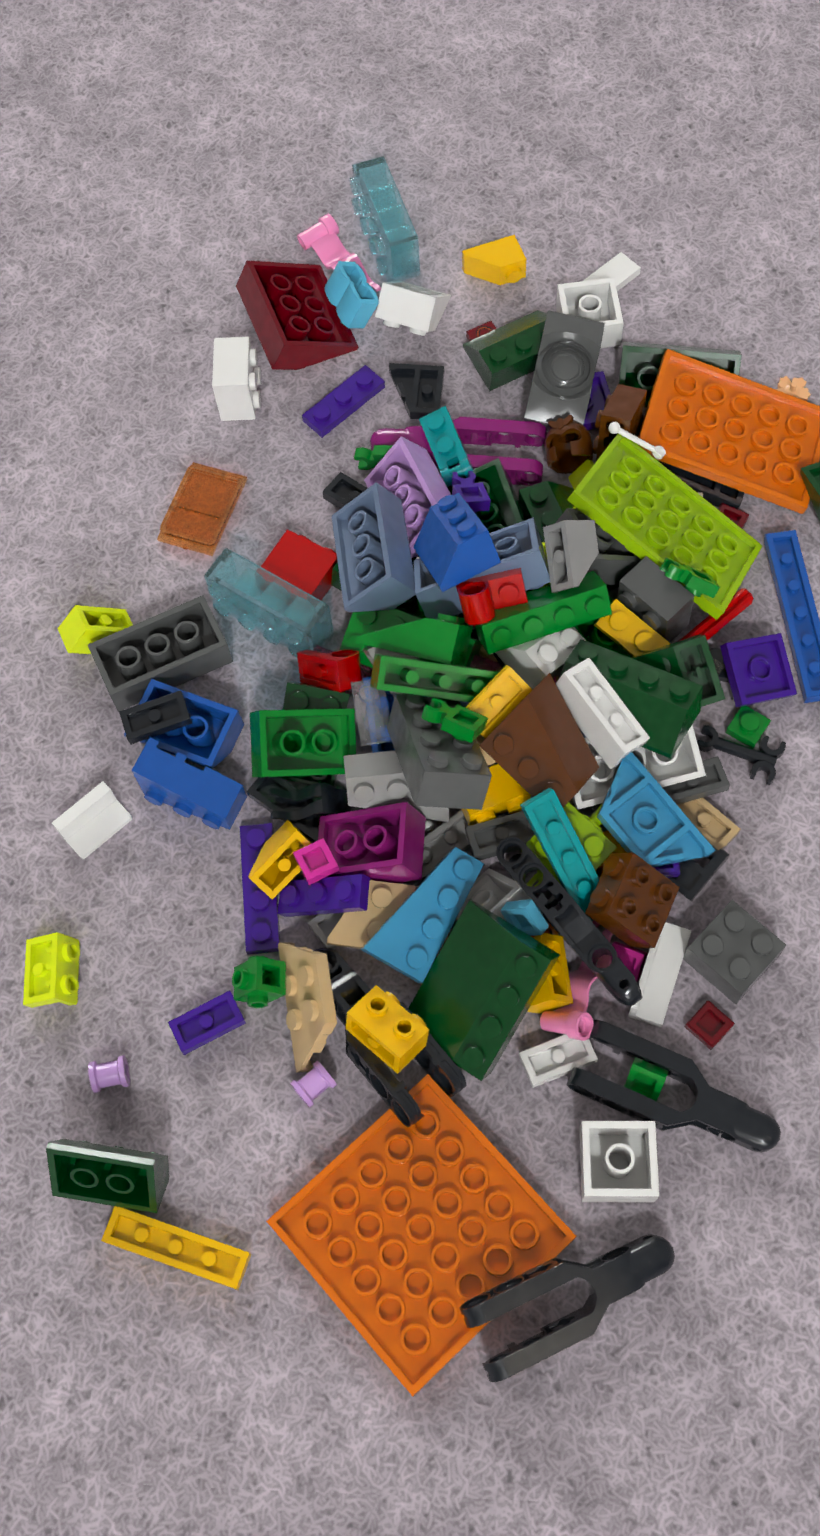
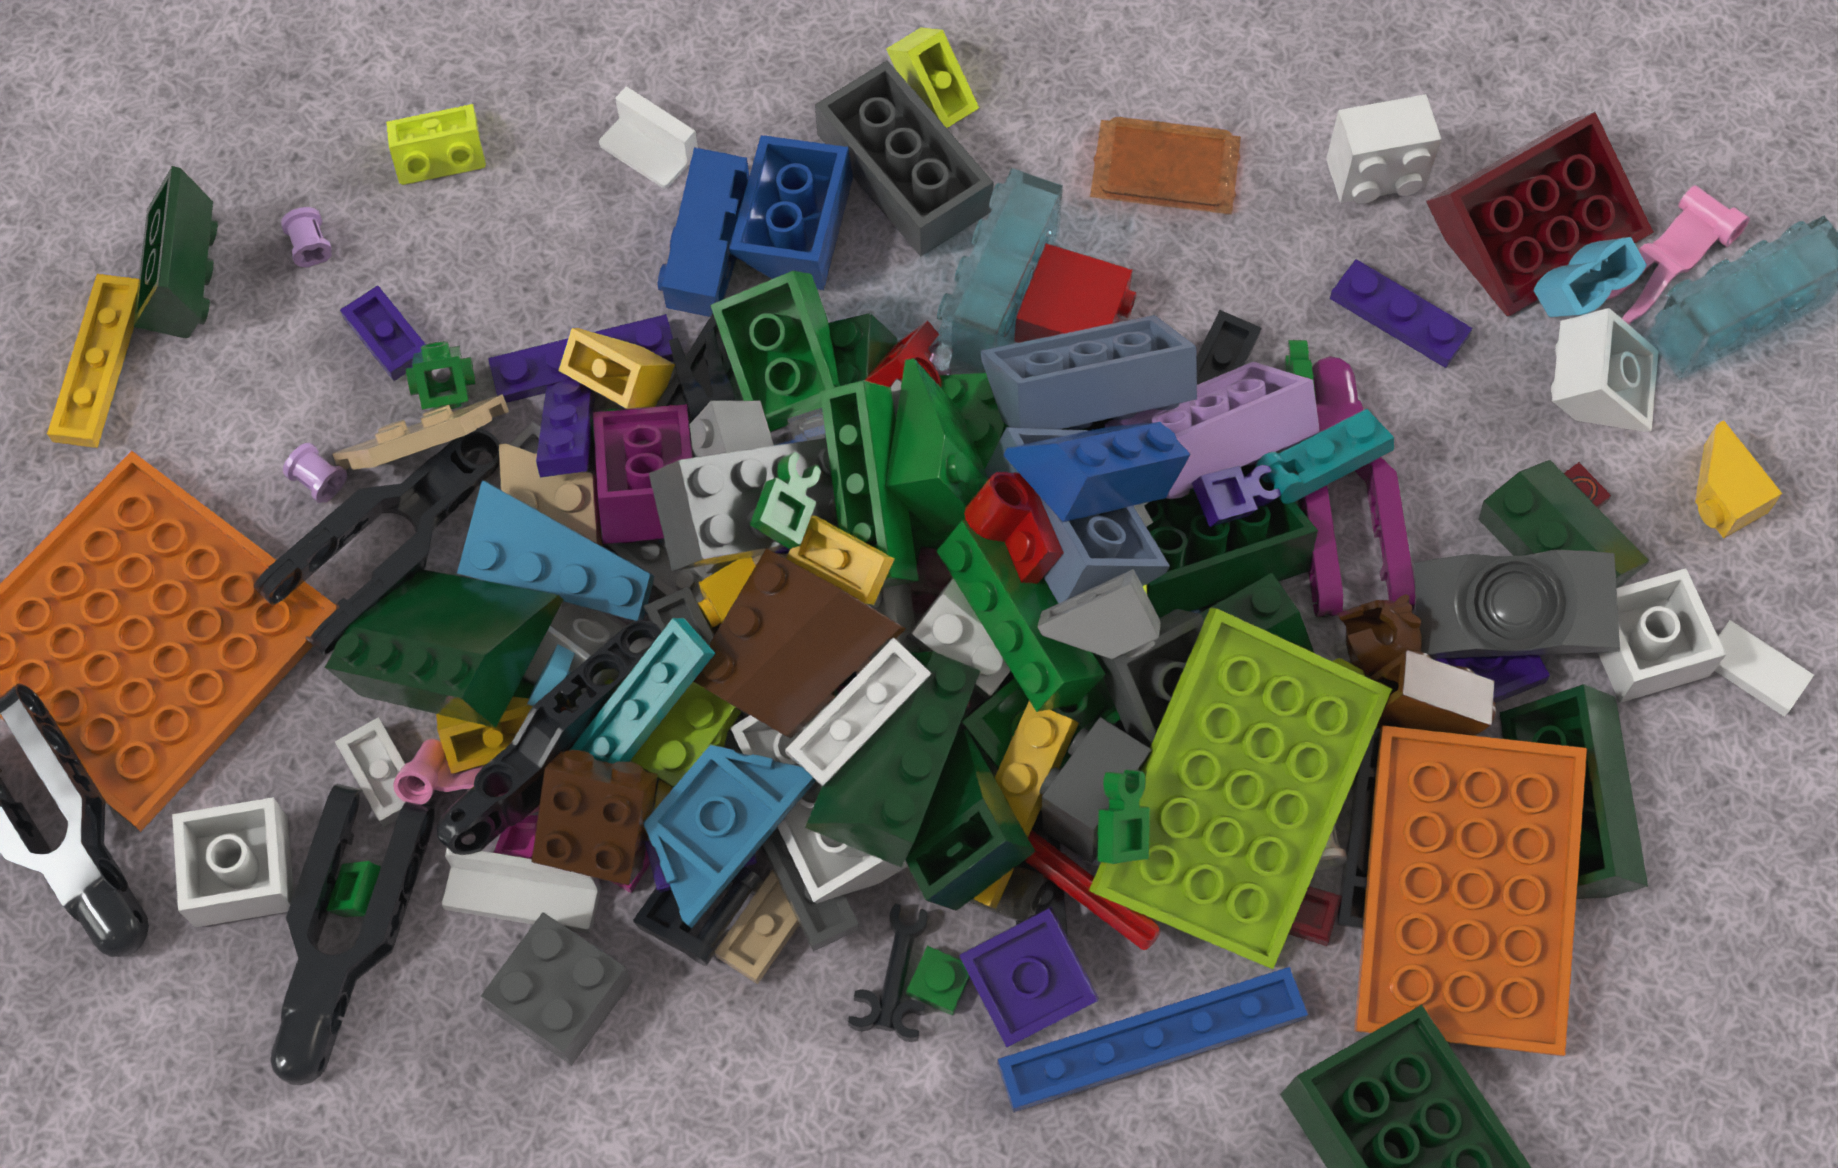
camera: 75 degrees right, 0 degrees up
black plate [119,690,192,745] -> none
dark pink plate [293,838,339,885] -> none
yellow brick [345,985,429,1074] -> none
black wing [389,363,445,419] -> none
white hinge [608,422,666,459] -> none
dark red tile [684,1000,735,1050] -> none
light nougat plant [775,376,811,401] -> none

